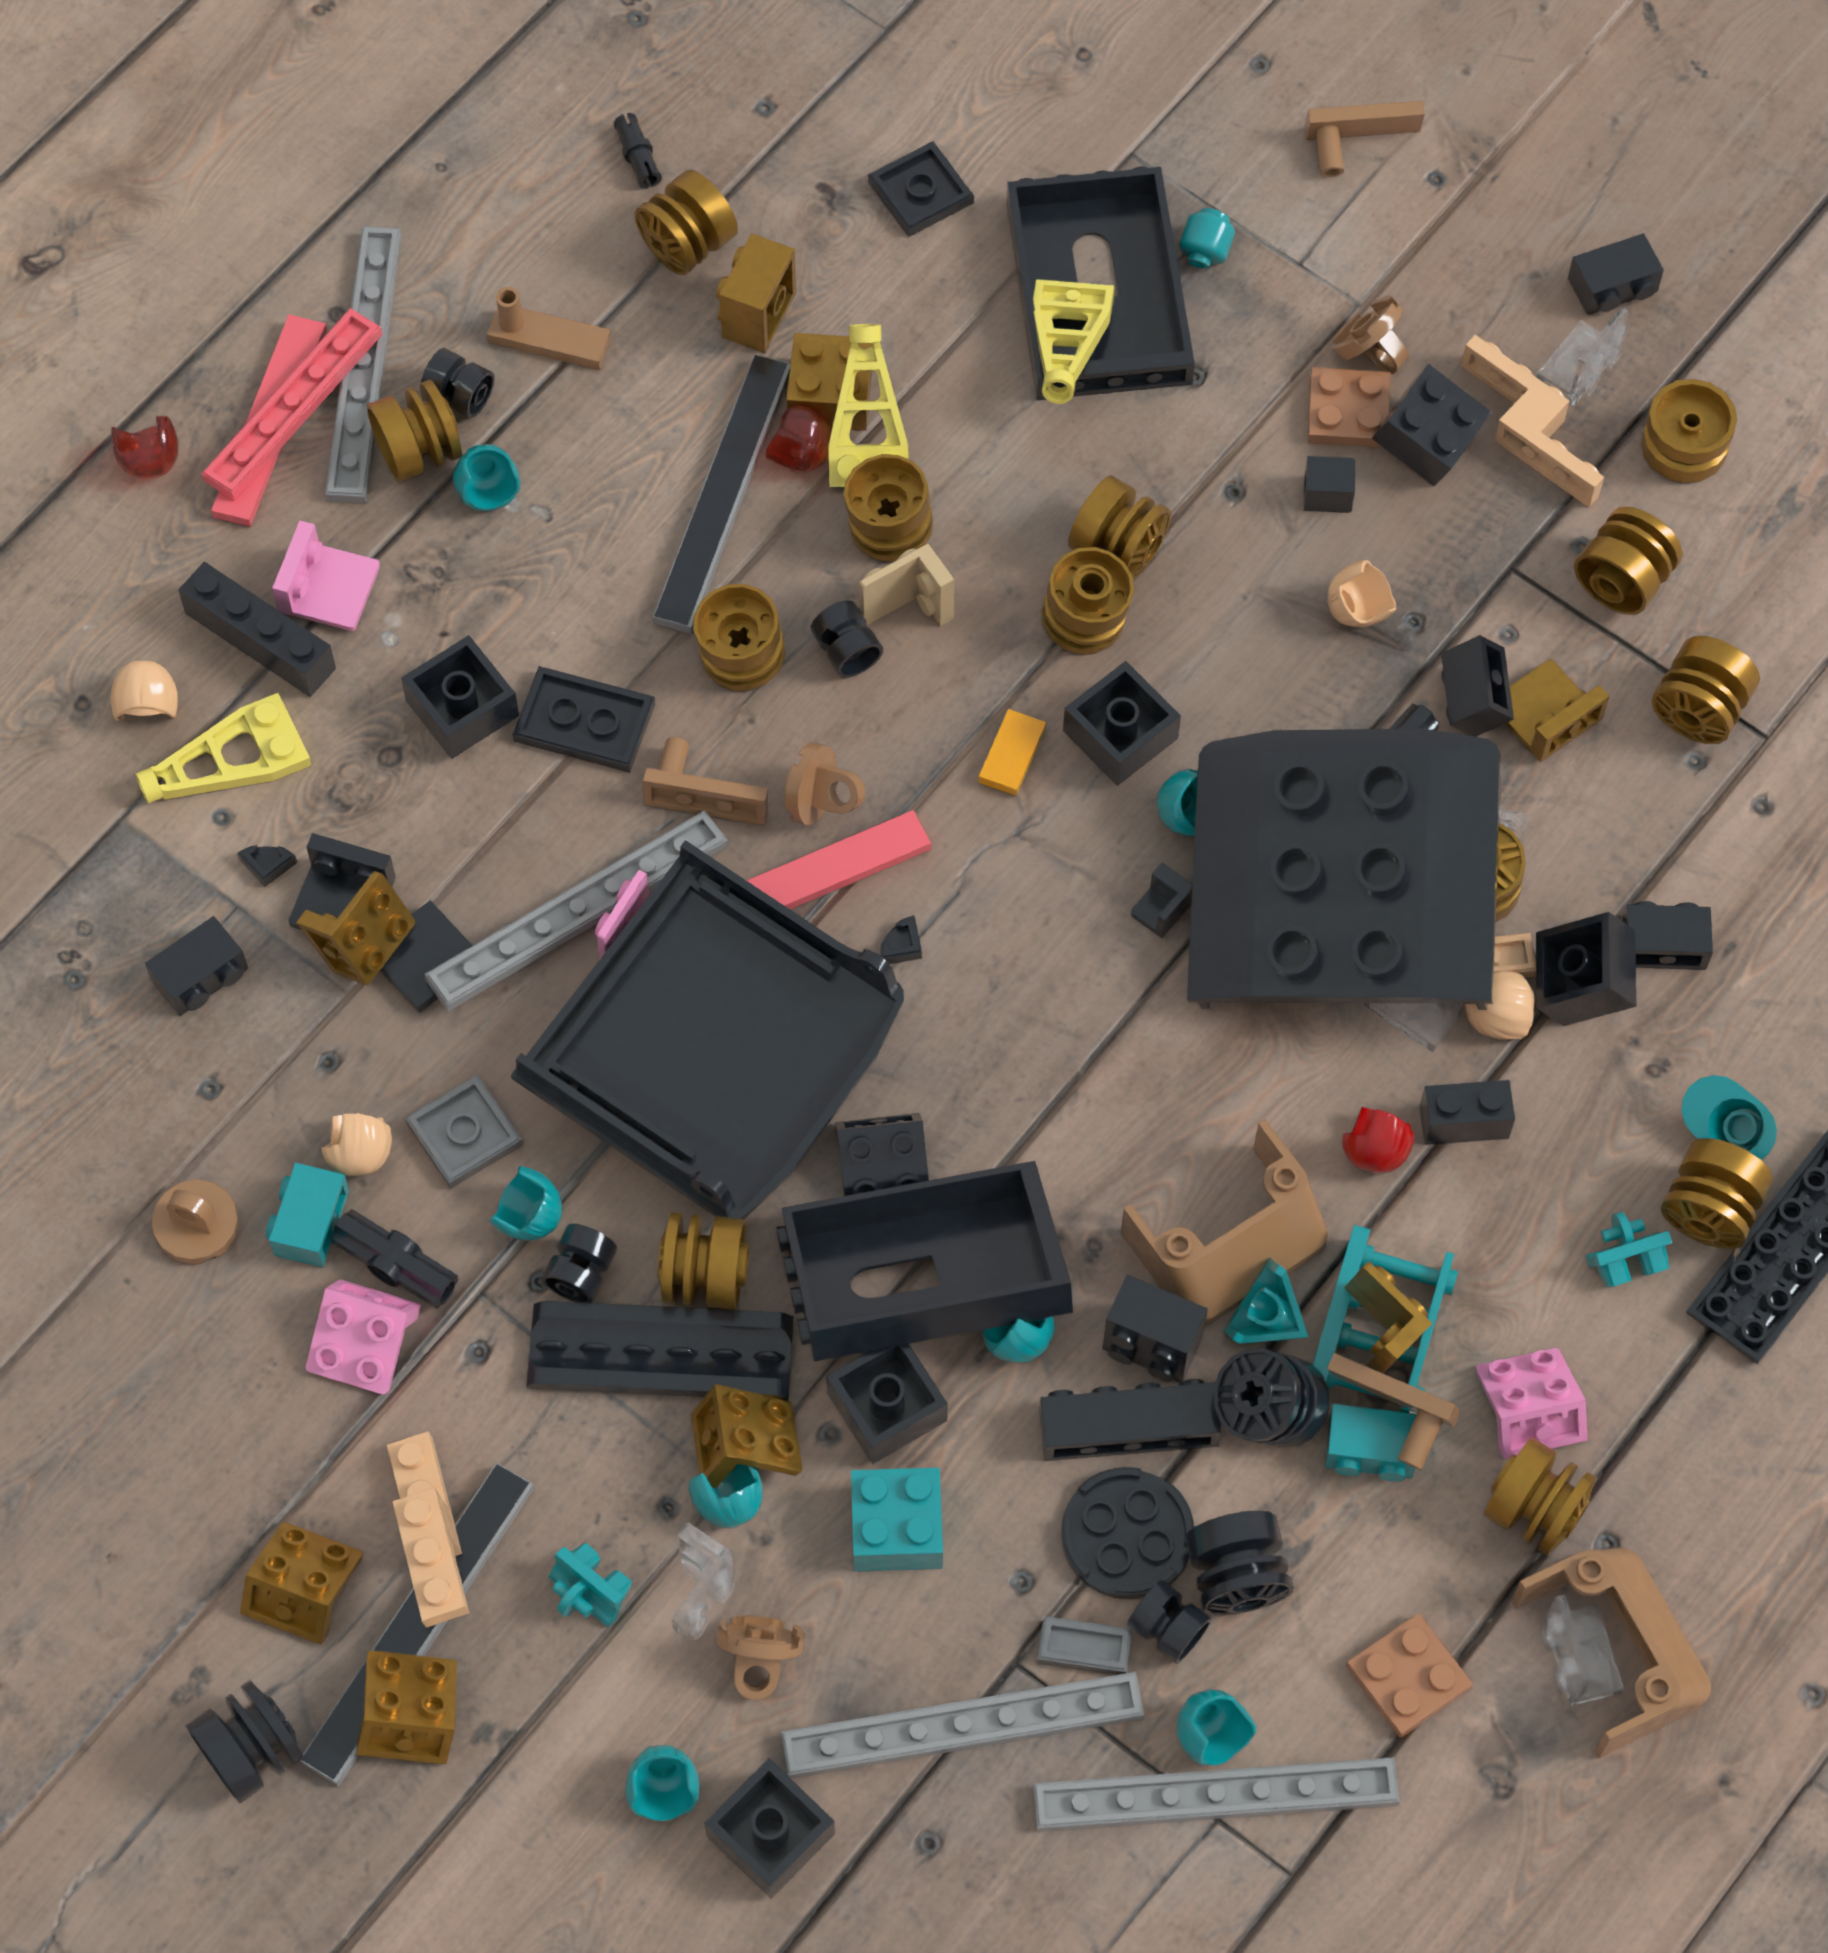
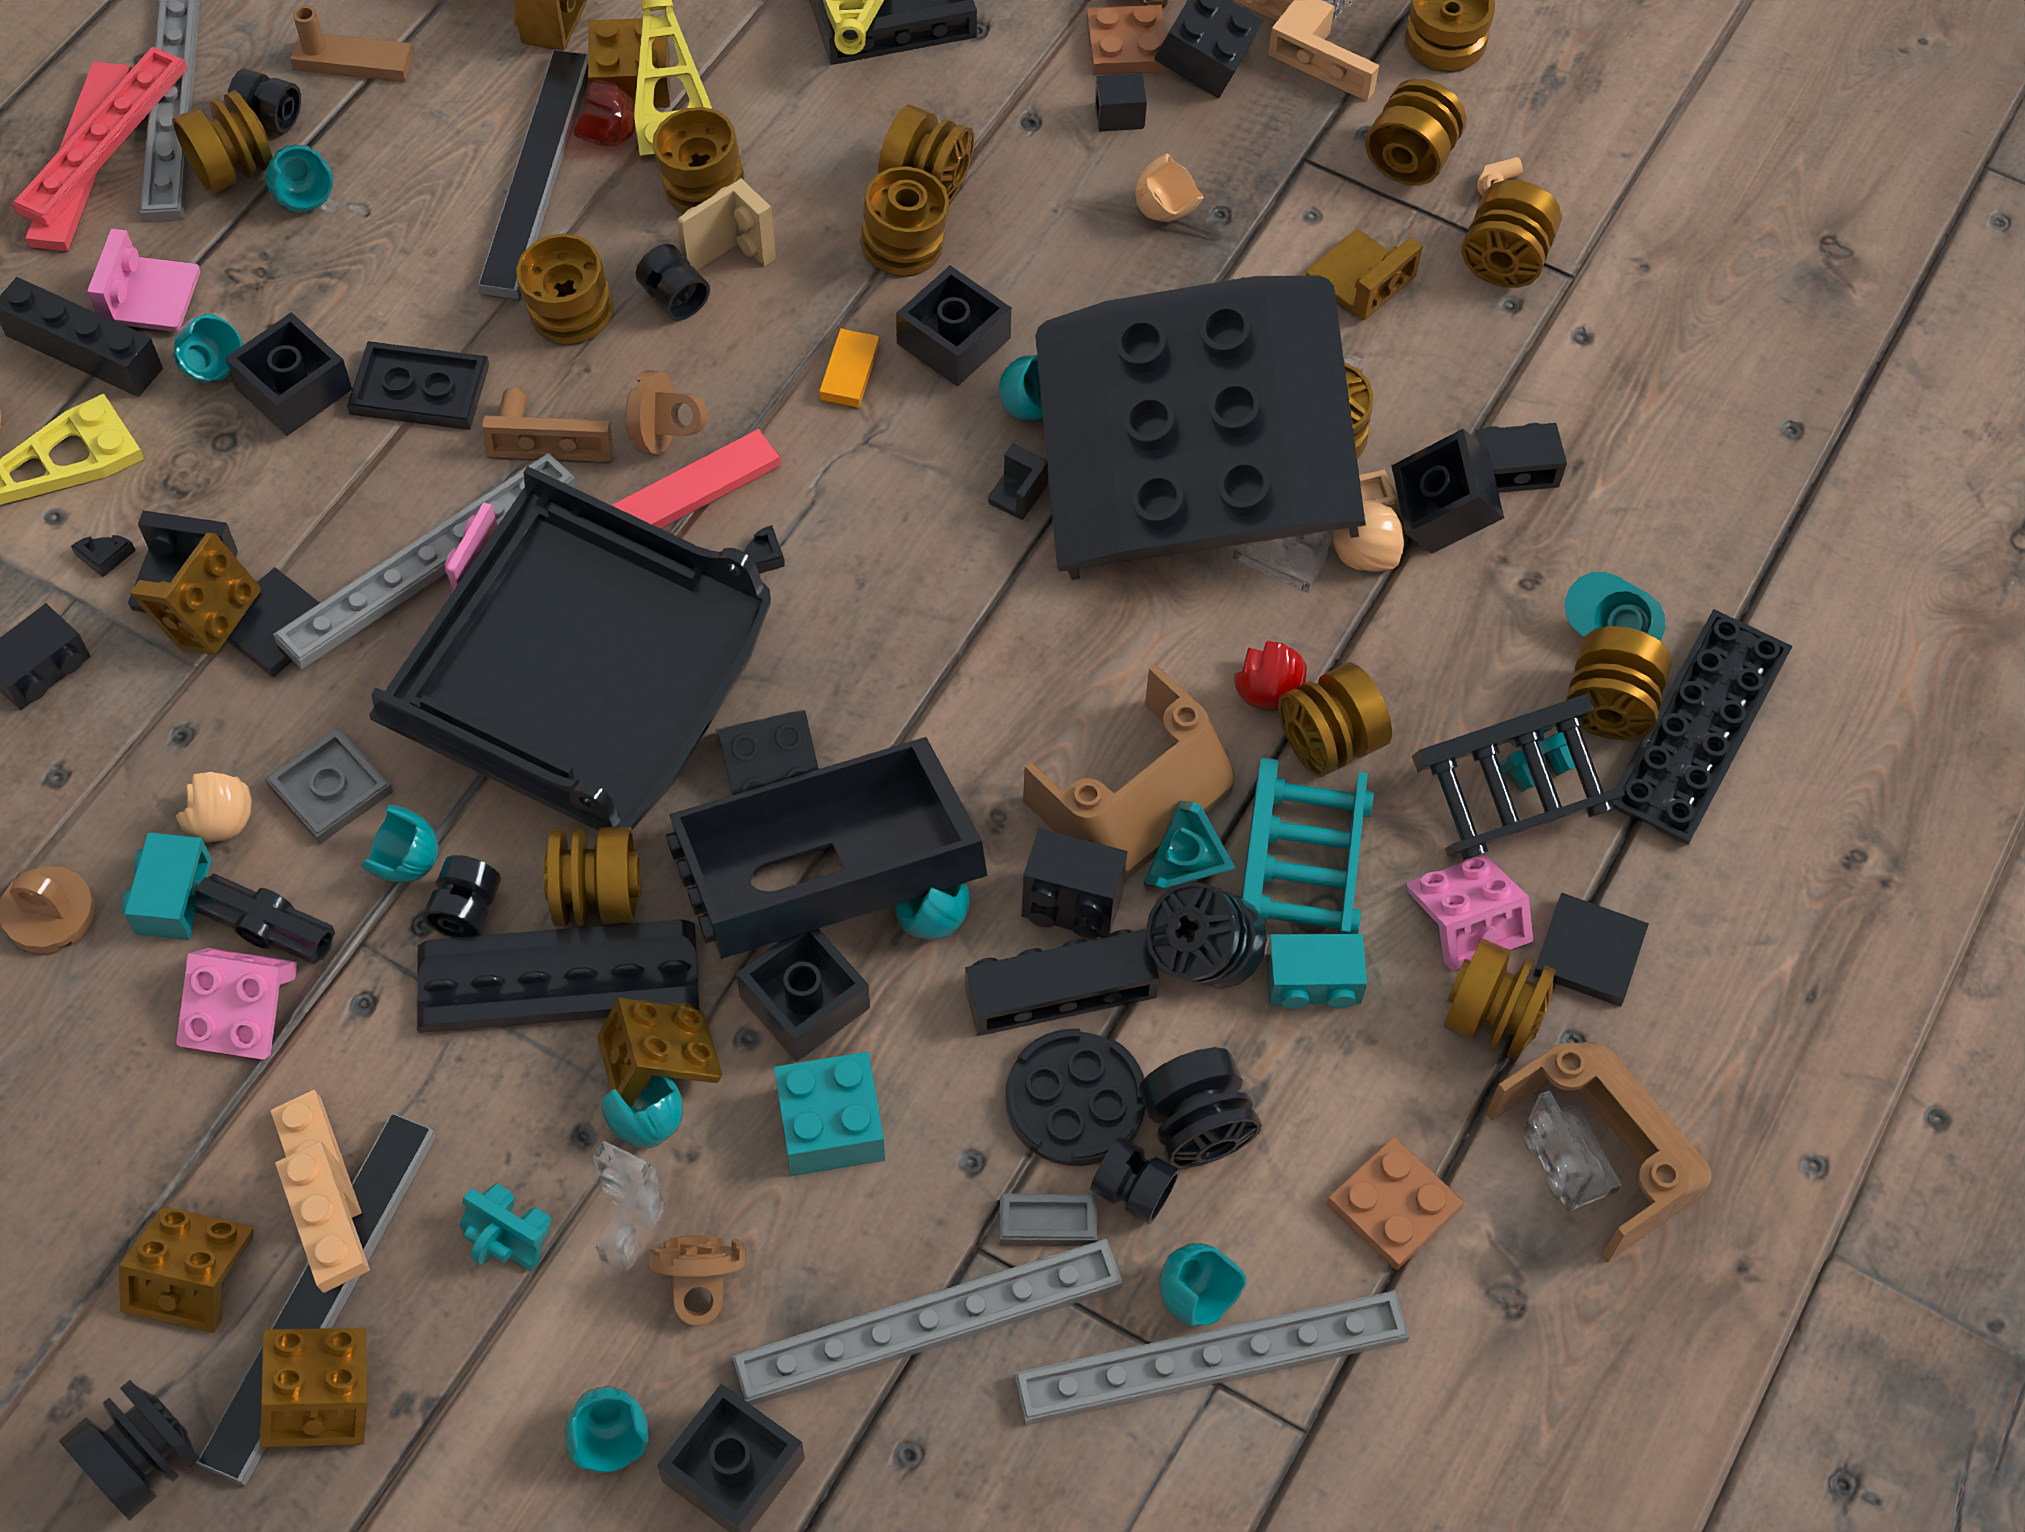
camera: 10 degrees left, 5 degrees down
medium nougat piece [1327,1353,1461,1470] -> none
pearl gold bracket [1345,1262,1432,1373] -> none
black brick [1419,1080,1515,1145] -> none
black brick [1441,635,1514,737] -> none
none -> teal hair [173,313,244,383]
none -> pearl gold wheel [1278,662,1393,778]
none -> black fence [1412,693,1625,860]
none -> light nougat arm [1476,157,1523,196]
none -> black tile [1533,892,1649,1007]

